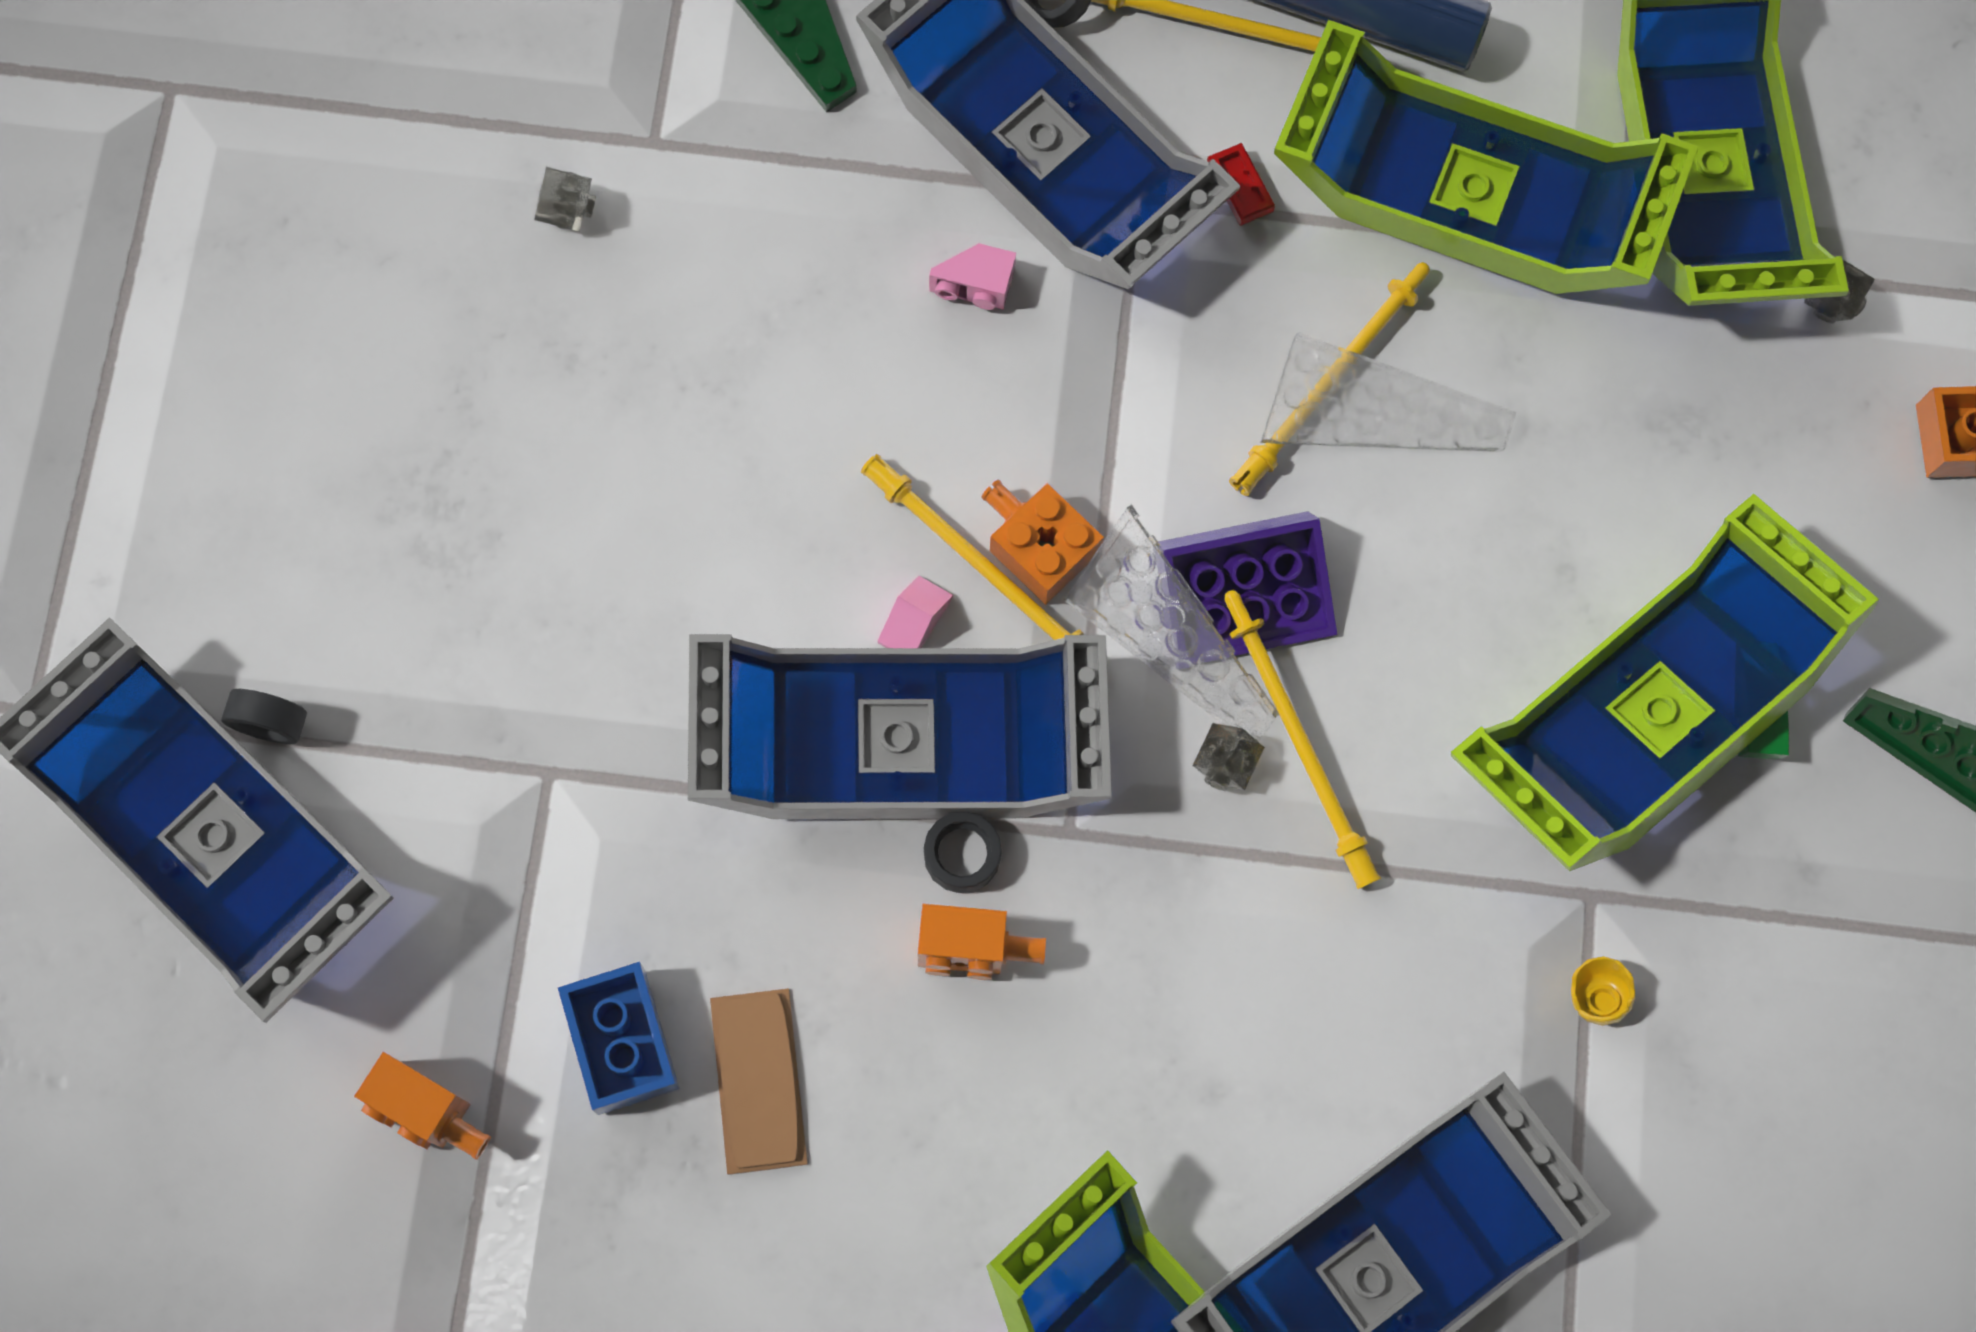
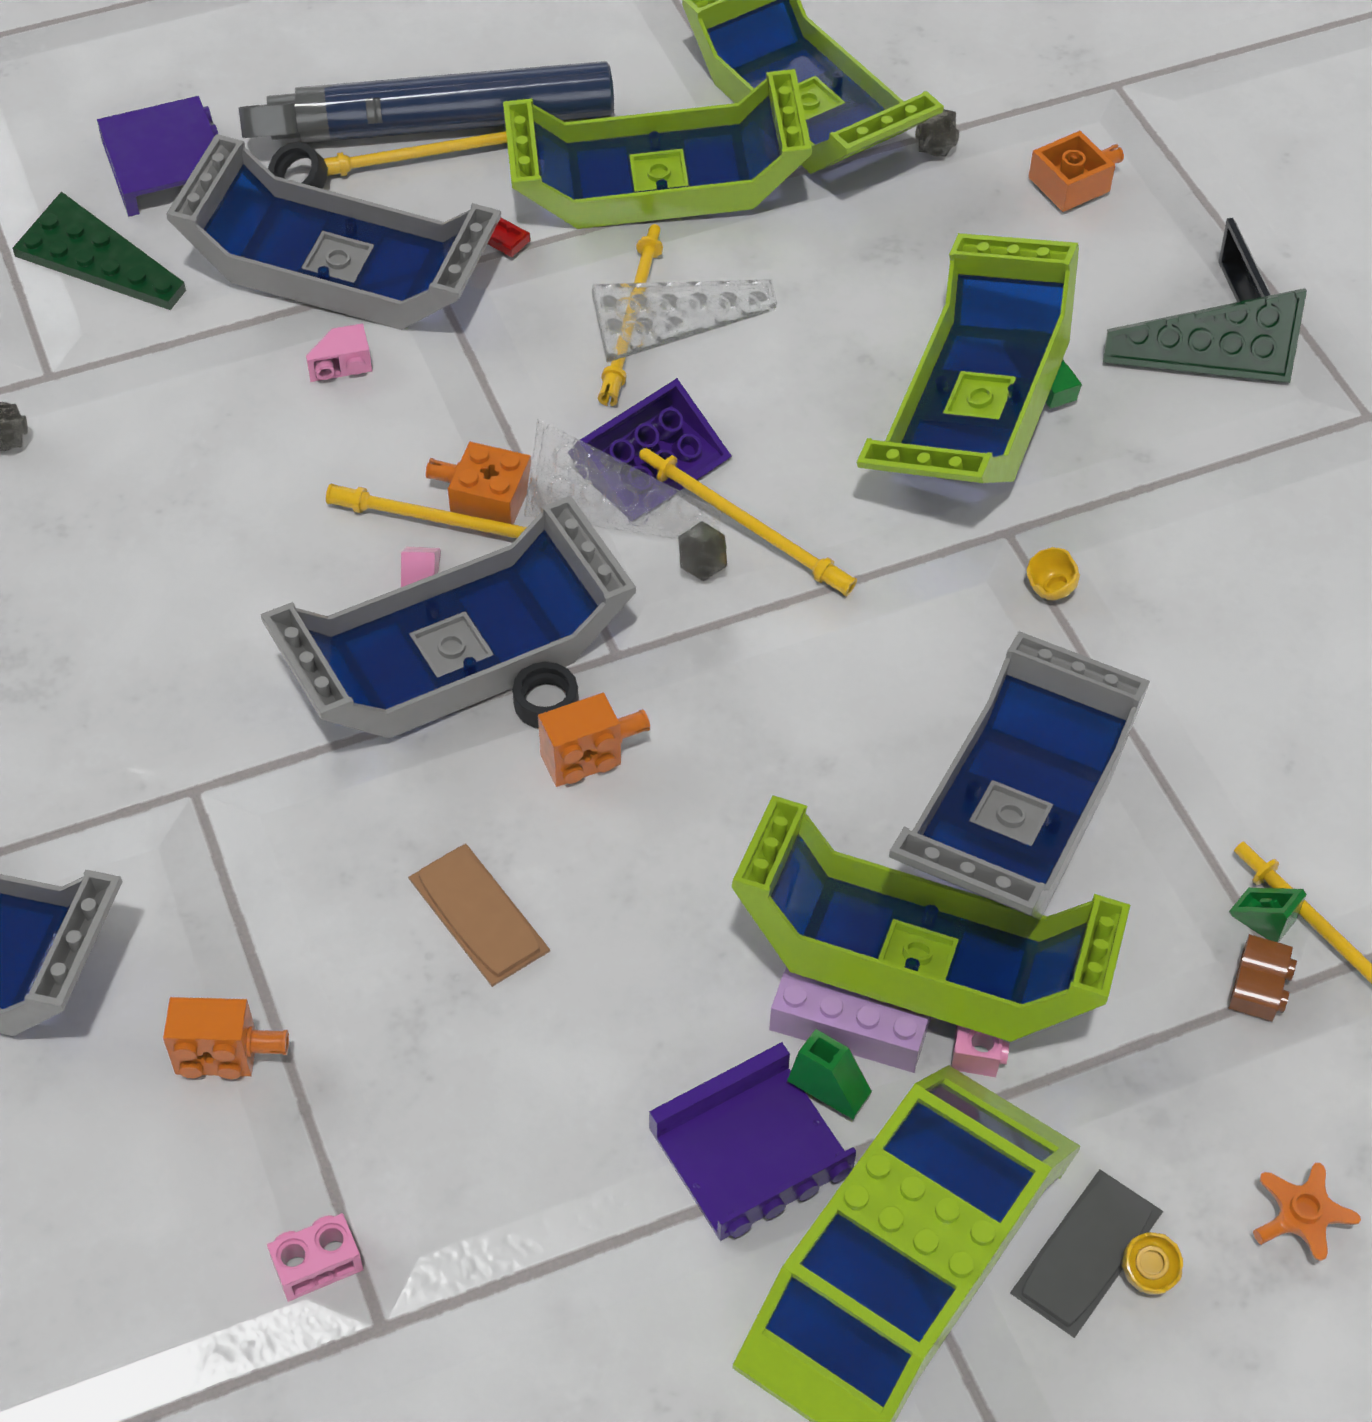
camera: 25 degrees left, 20 degrees down
blue brick [557,961,680,1115] -> none

